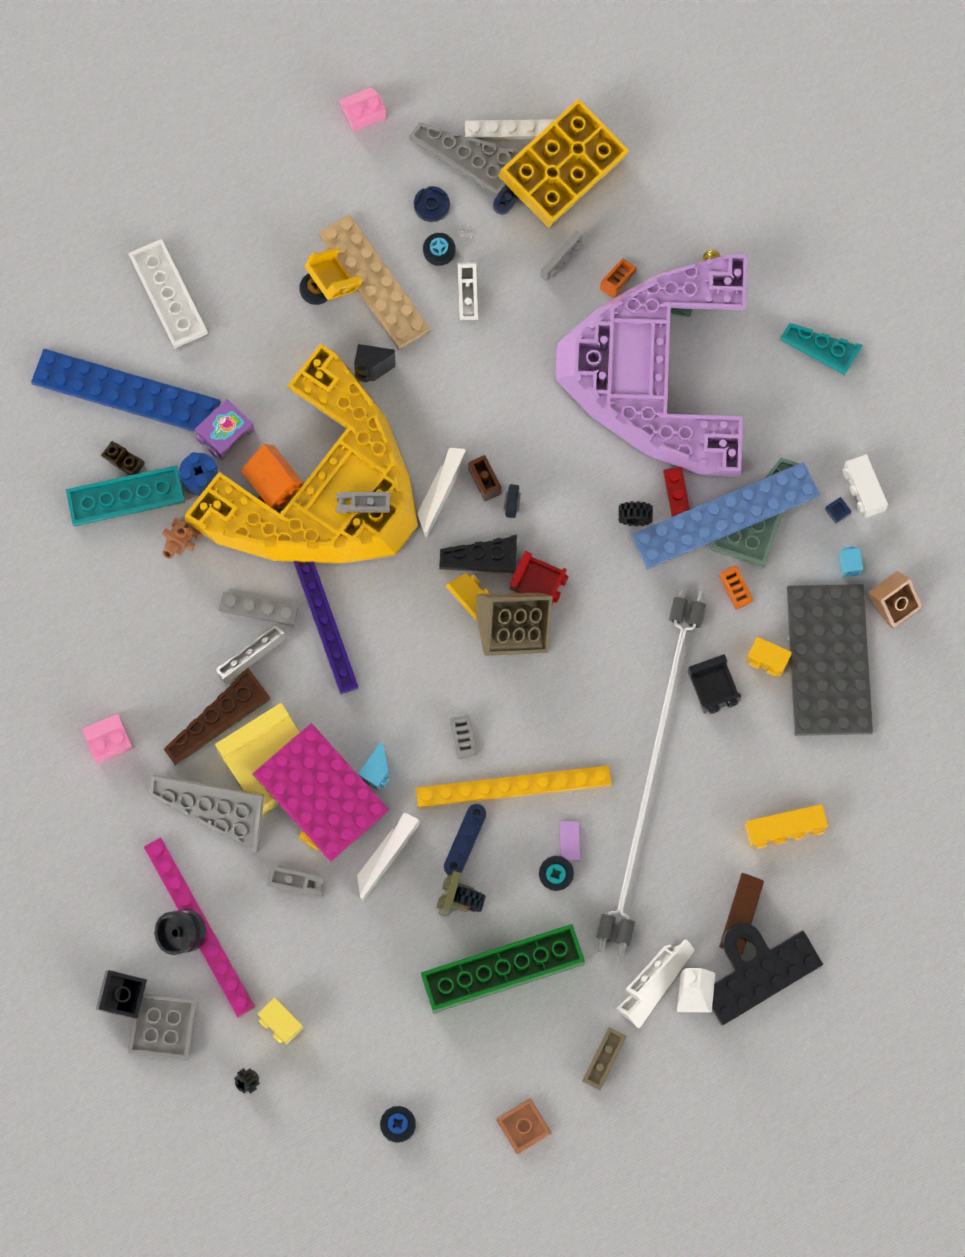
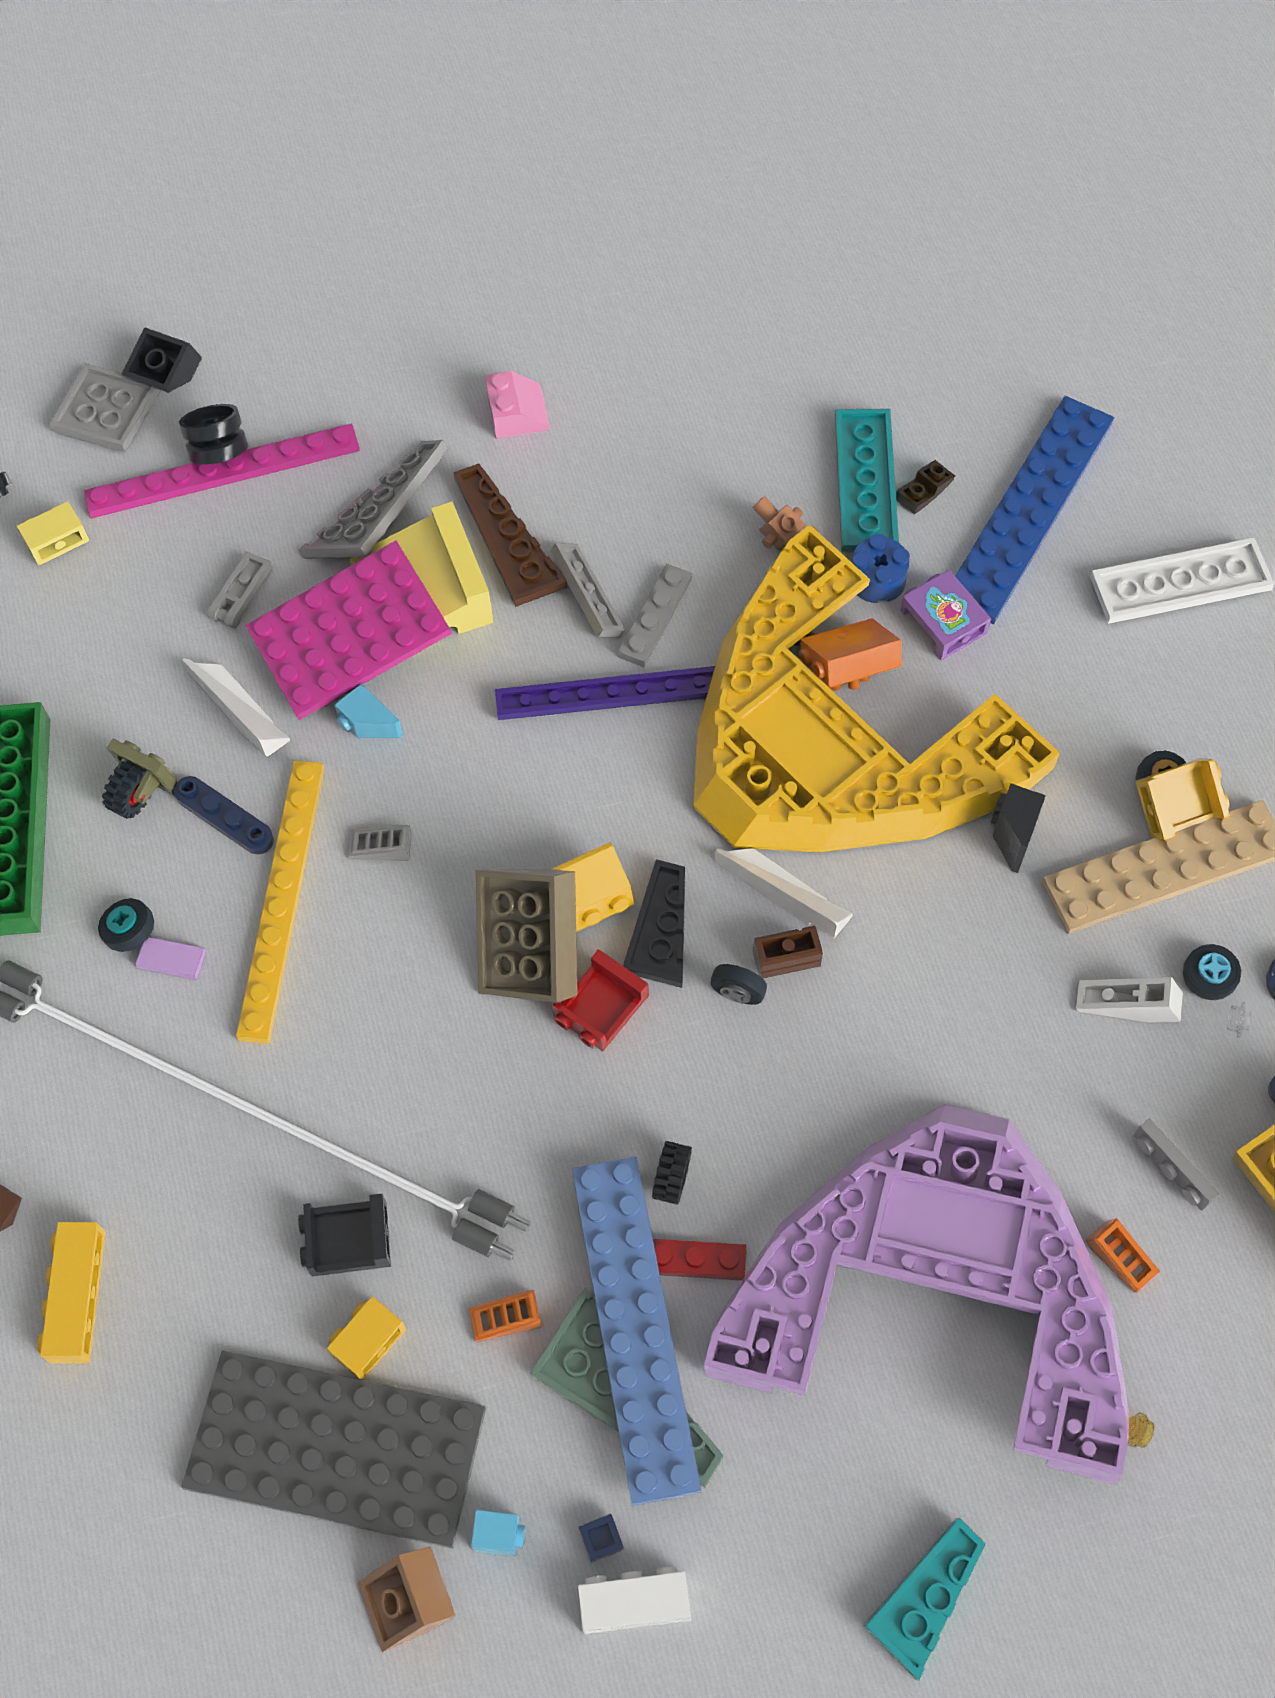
camera: 105 degrees right, 10 degrees down
light grey plate [336,492,390,514] -> none

